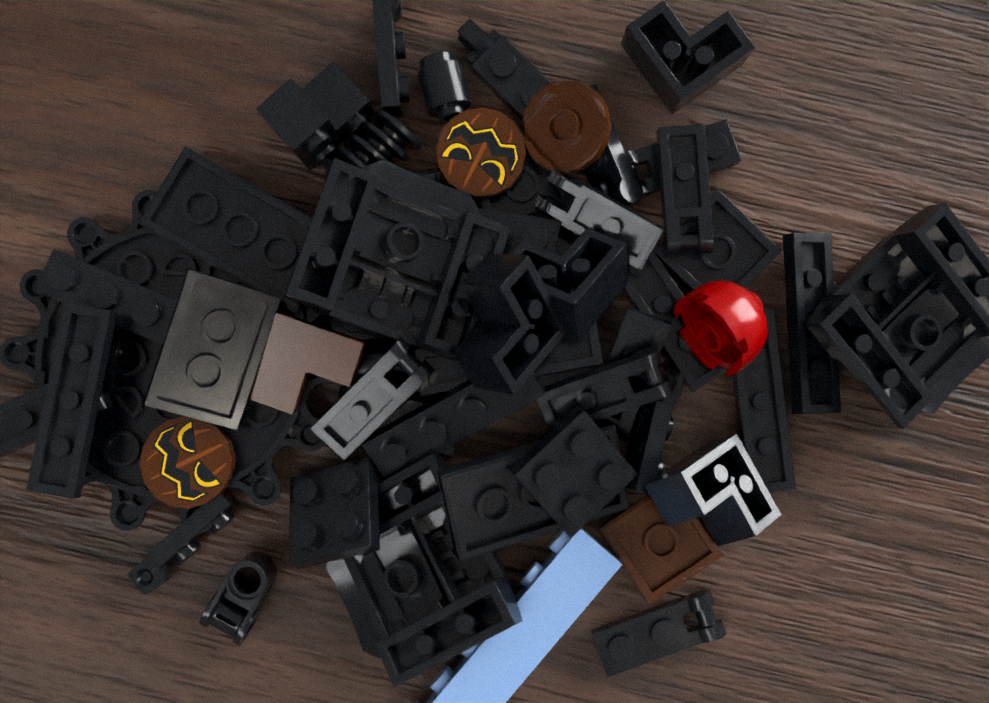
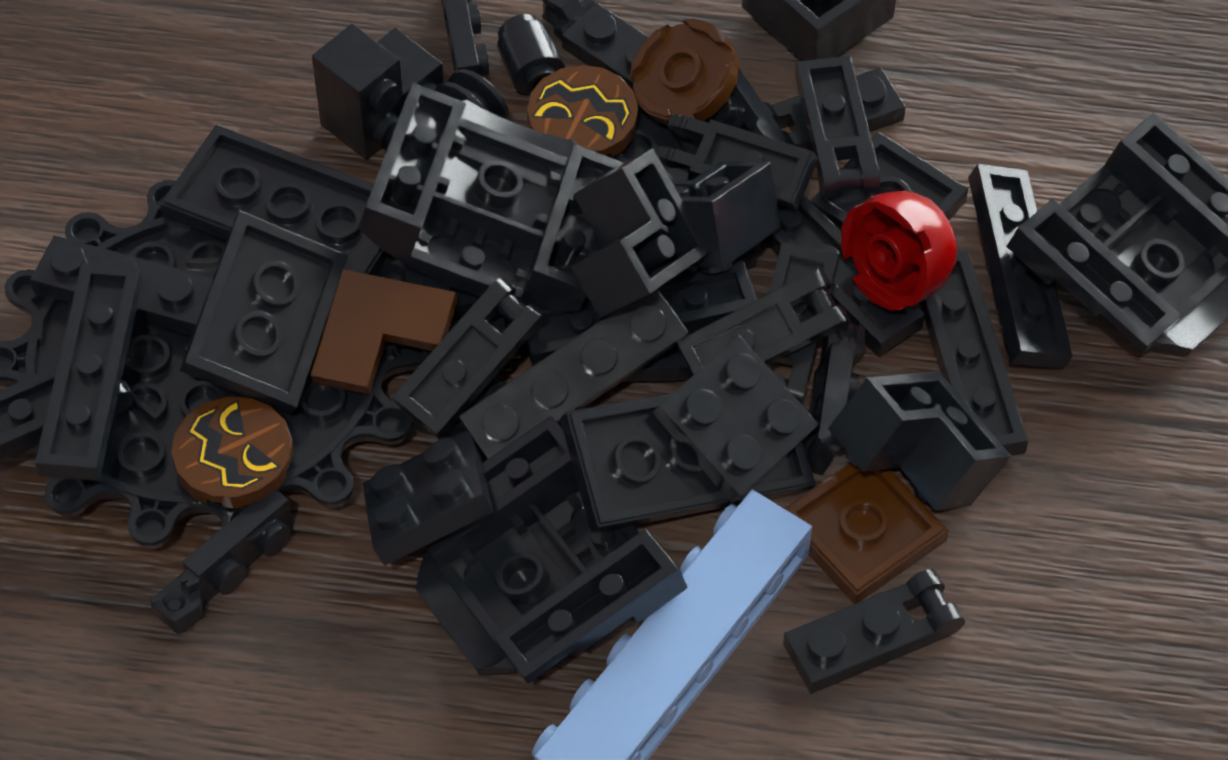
camera: 10 degrees left, 30 degrees down
black piece [199,552,277,646] -> none

